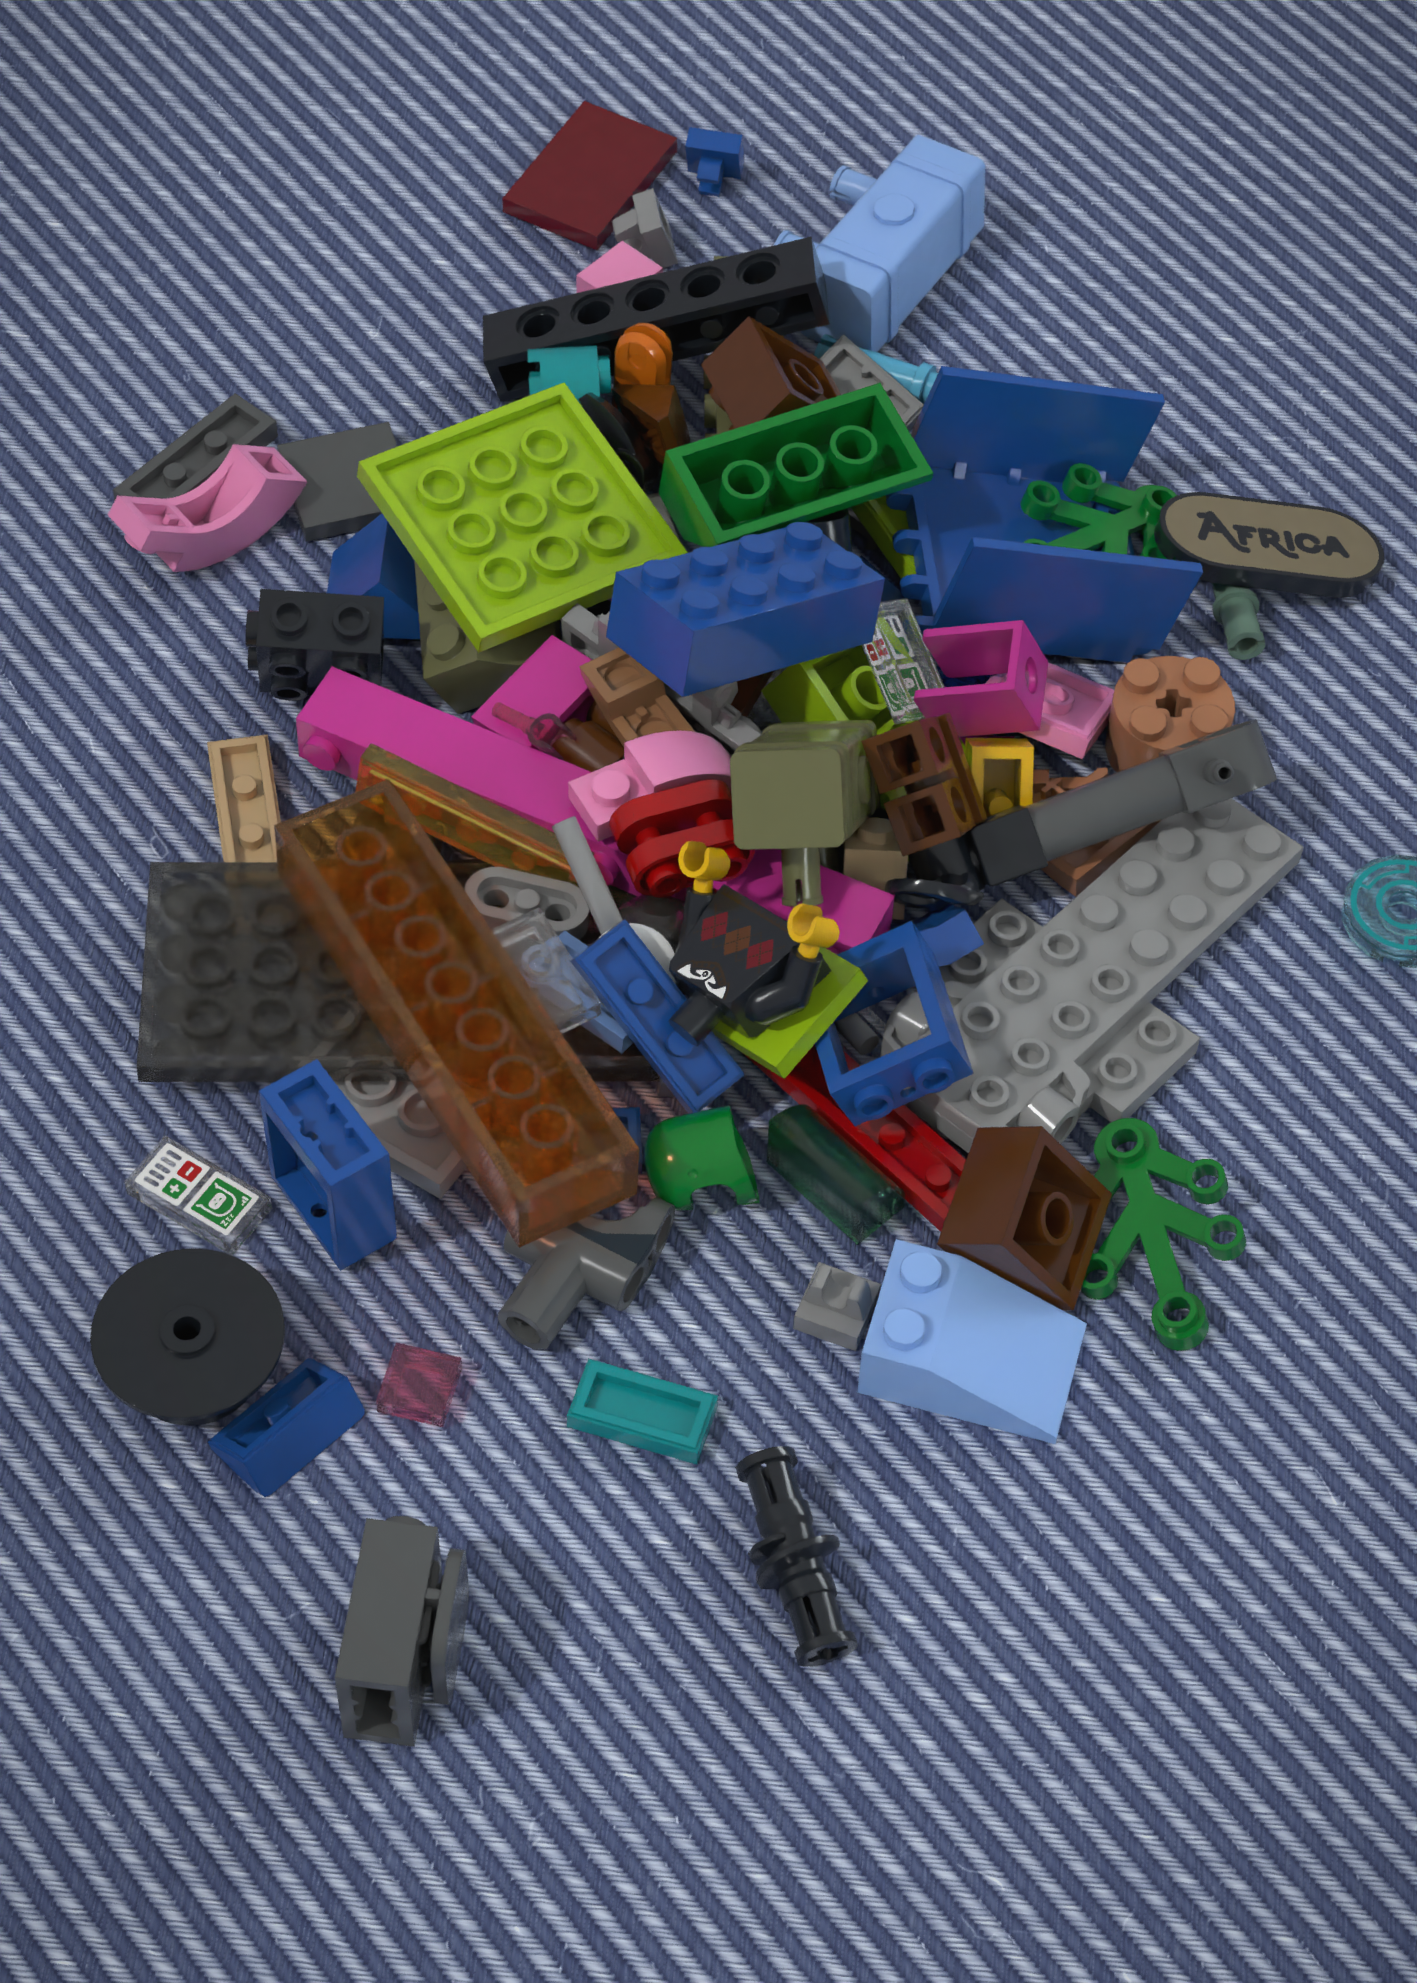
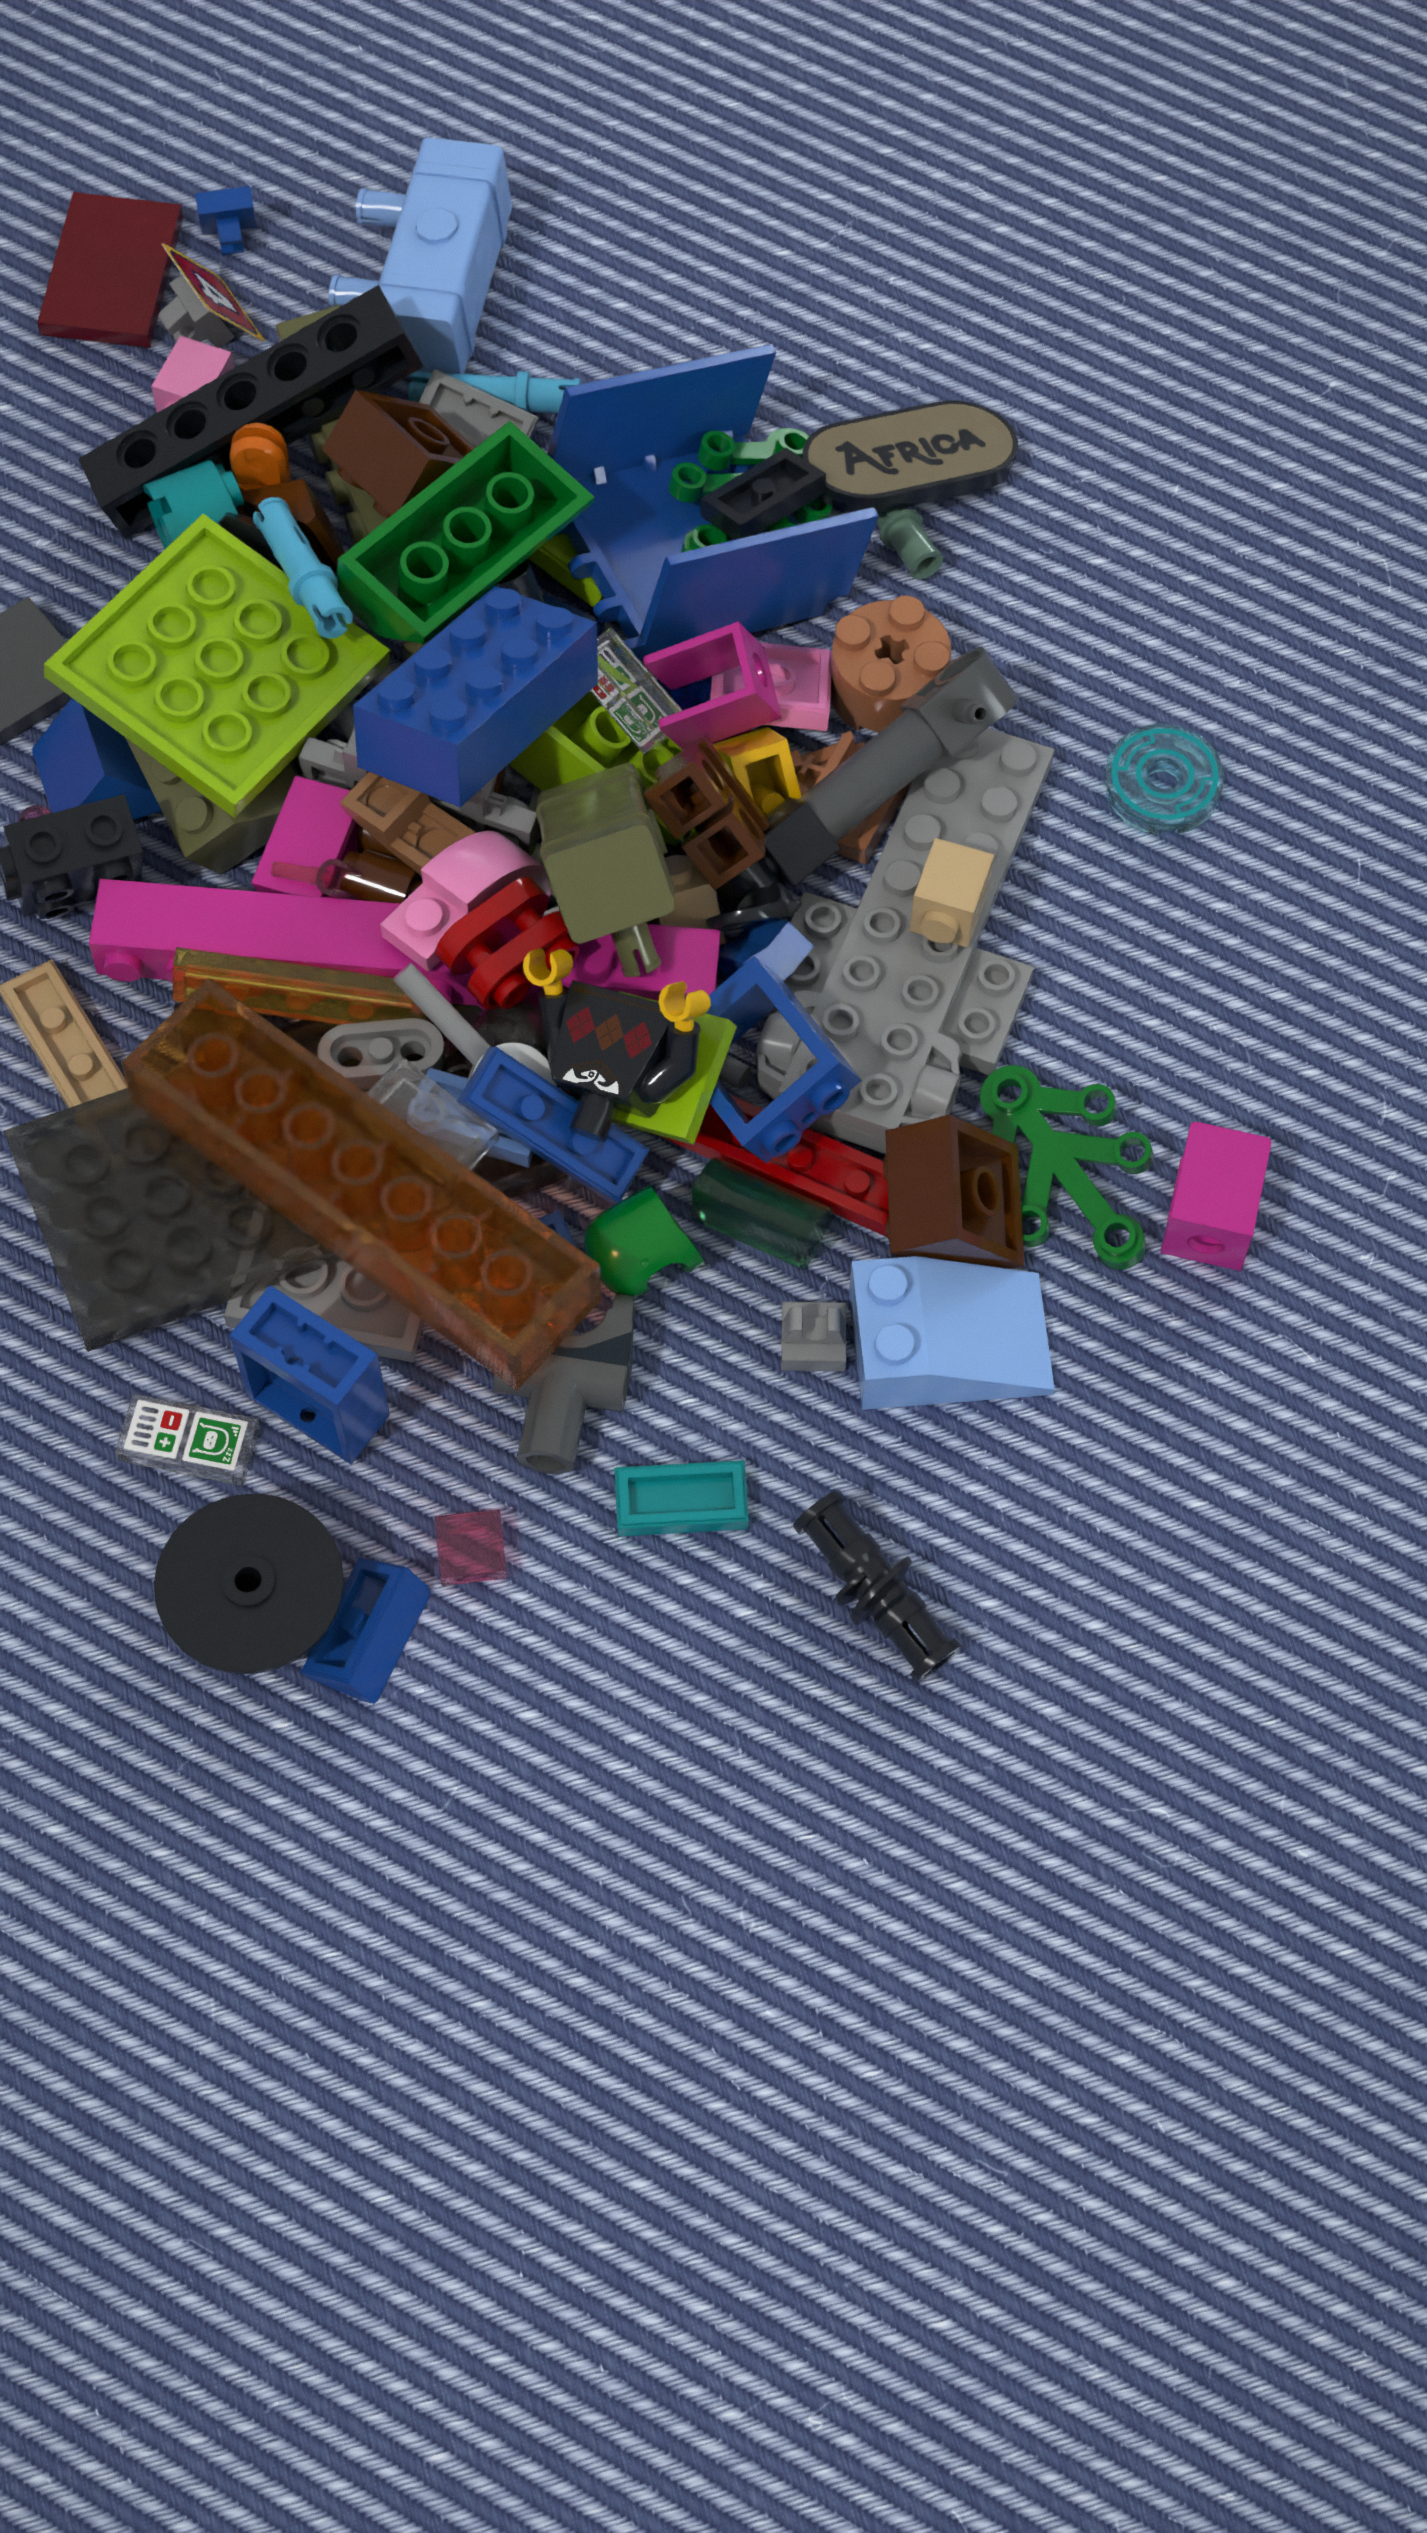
camera: 20 degrees left, 10 degrees up
dark grey brick [335,1516,469,1747] -> none
none -> sticker [162,243,265,342]
none -> medium azure pin [253,497,353,639]
none -> black plate [701,448,826,540]
none -> tan brick [909,838,995,948]
none -> dark pink piece [1160,1122,1271,1271]

